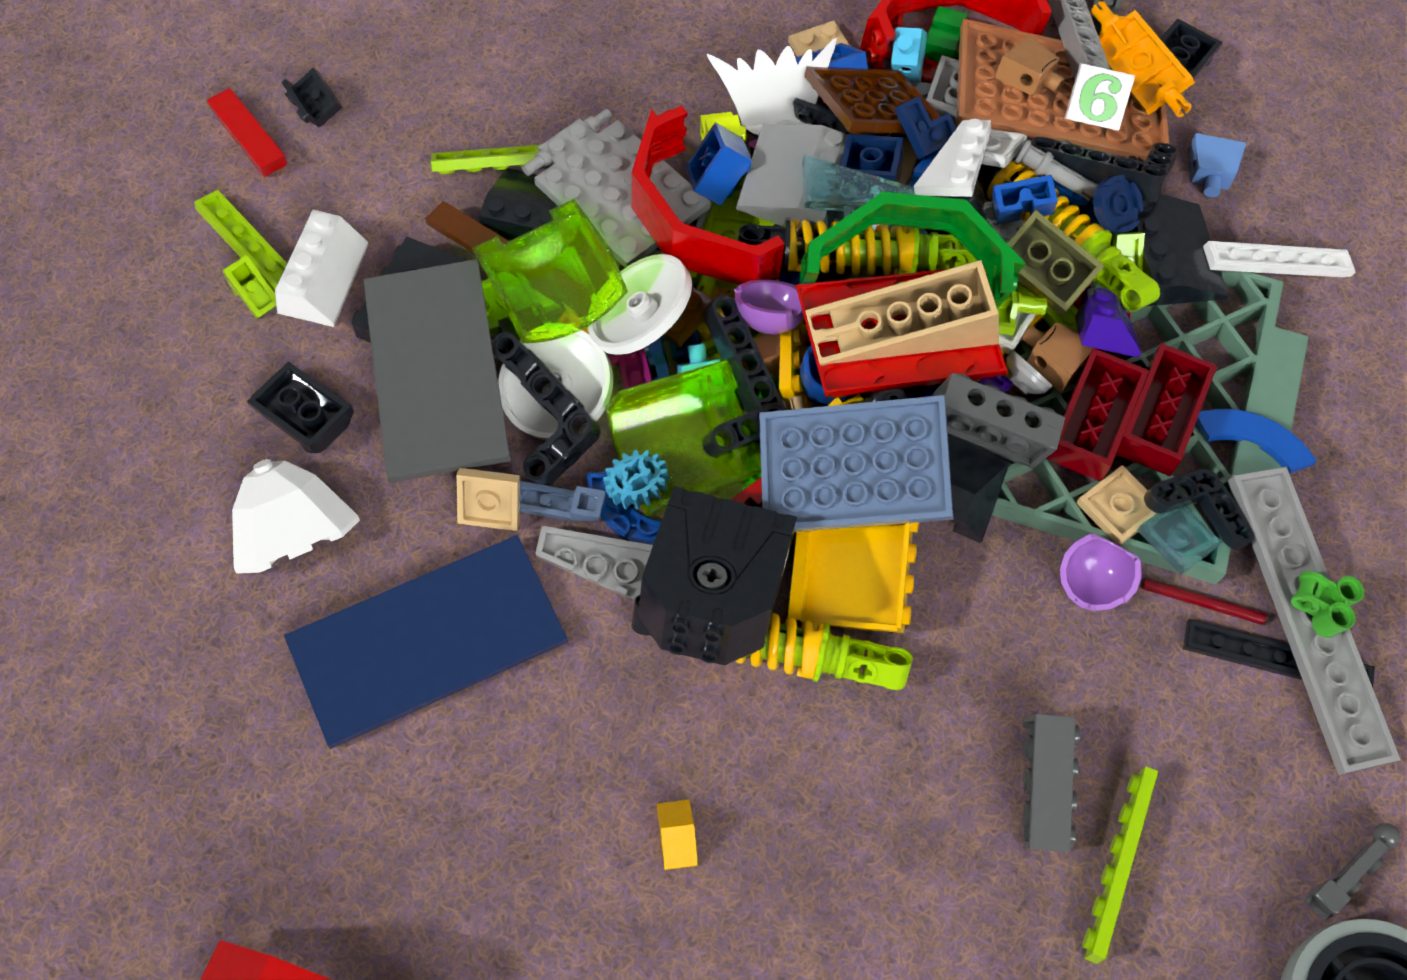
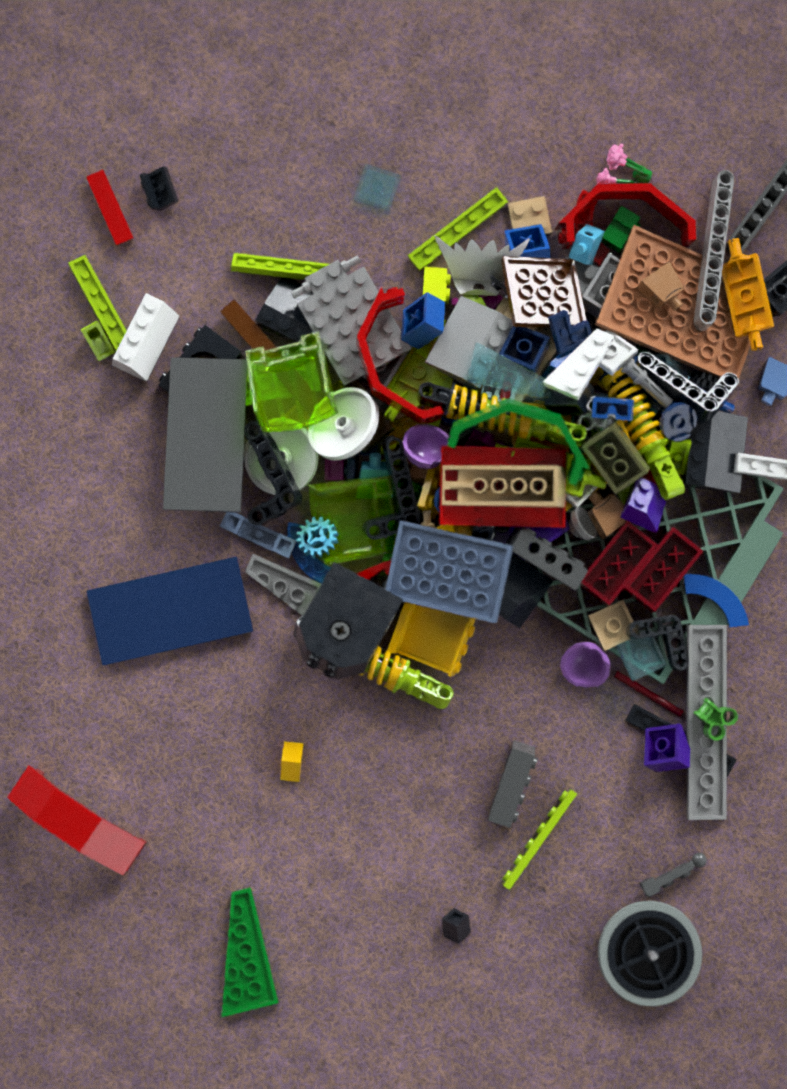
camera: 15 degrees right, 20 degrees up
white brick [232,459,360,573] -> none
black slope [247,361,354,454] -> none
tan tile [456,468,520,531] -> none
white tile [1065,63,1135,131] -> none
none -> clear light blue plate [354,164,401,211]
none -> lime plate [408,187,508,272]
none -> dark purple slope [644,724,691,772]

